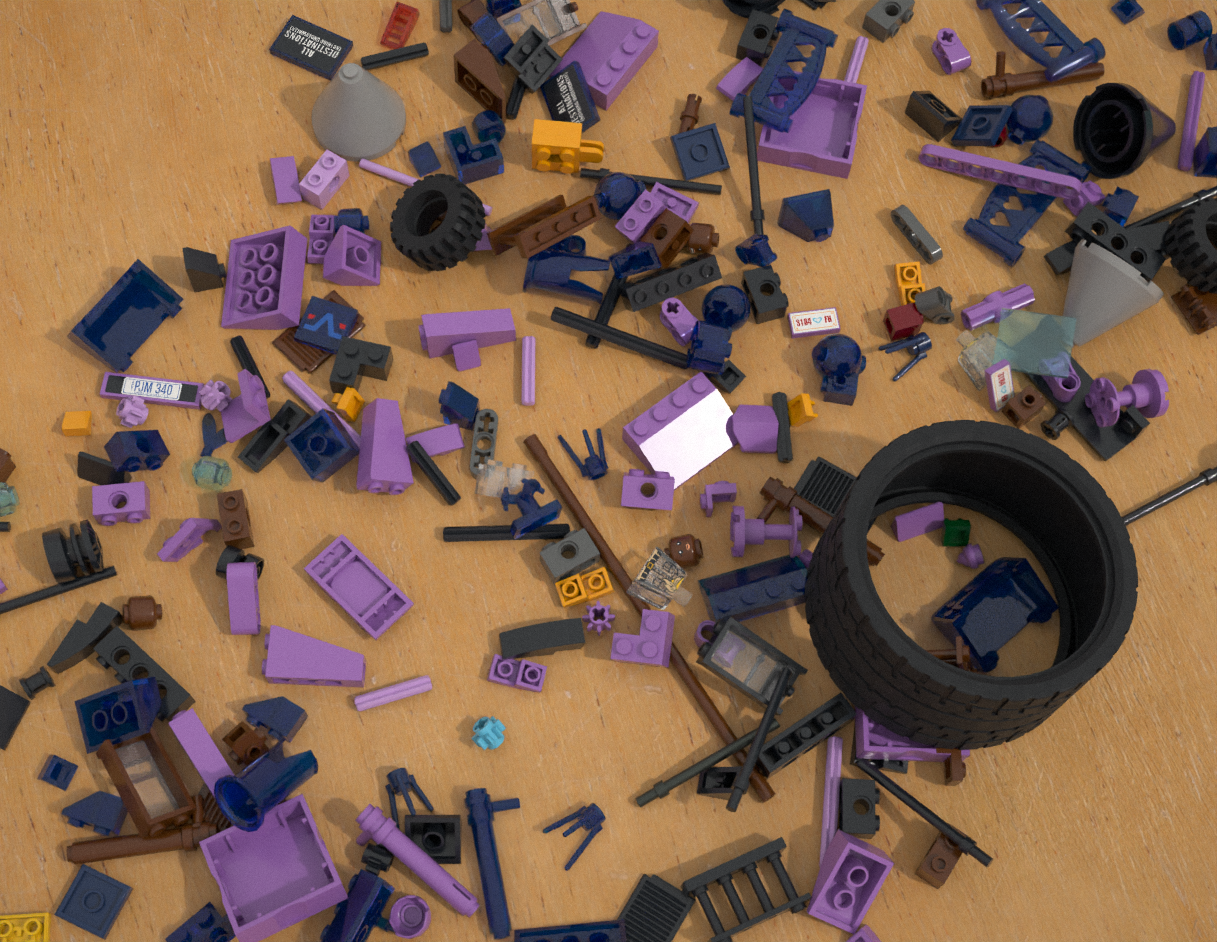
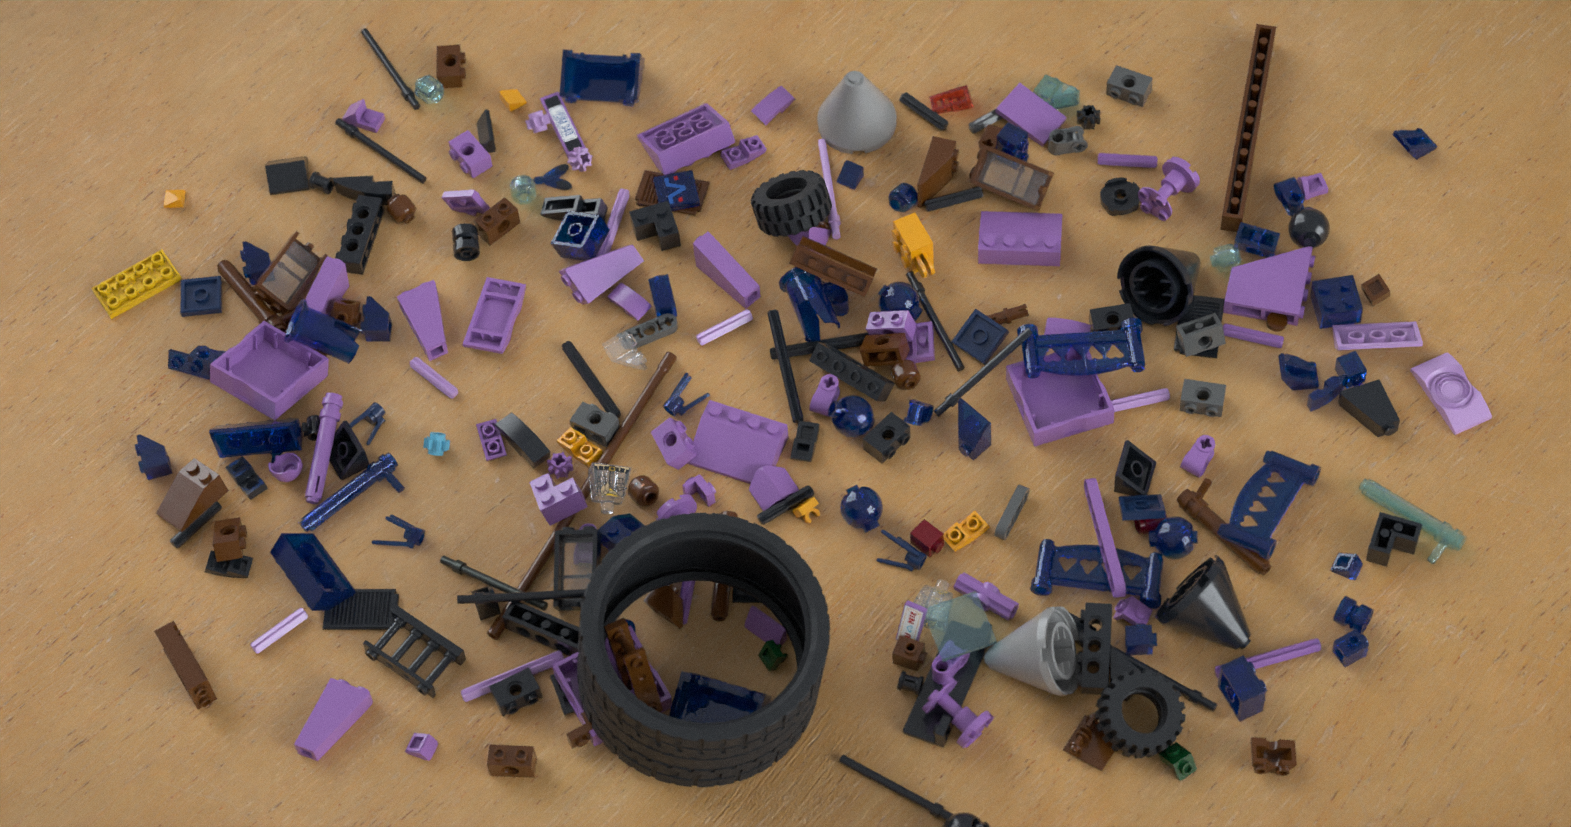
camera: 70 degrees right, 10 degrees down
clear blue slope [37,755,78,791] -> none
black wheel [42,519,104,584] -> none
clear blue slope [74,677,162,754] -> none
clear blue brick [104,430,170,472] -> none
black slope [182,247,226,292] -> none
medium lavender bracket [221,369,271,443] -> none
medium lavender beam [226,562,261,635] -> none
black axle [230,335,270,399] -> none
black tile [269,15,353,80] -> none
lavender brick [299,150,349,210] -> none
medium lavender slope [323,225,381,286] -> none
light orange tile [331,387,365,422] -> none
clear blue head [334,208,370,234] -> none
black axle [406,441,461,506] -> none
clear blue brick [443,126,504,185] -> none
medium lavender slope [452,340,481,371] -> none
clear blue slope [470,12,514,67] -> none
clear blue piece [500,478,562,539] -> none
black slope [503,24,563,94] -> none
black tile [540,60,600,133] -> none
clear blue slope [609,241,662,279] -> none
clear blue brick [686,320,732,376] -> none
tile [787,307,840,339] -> none
medium lavender slope [807,829,894,934] -> none
clear blue brick [820,369,859,406] -> none
black bar [857,758,993,868] -> none
dark grey piece [915,286,955,325] -> none
medium lavender plate [957,543,985,569] -> none

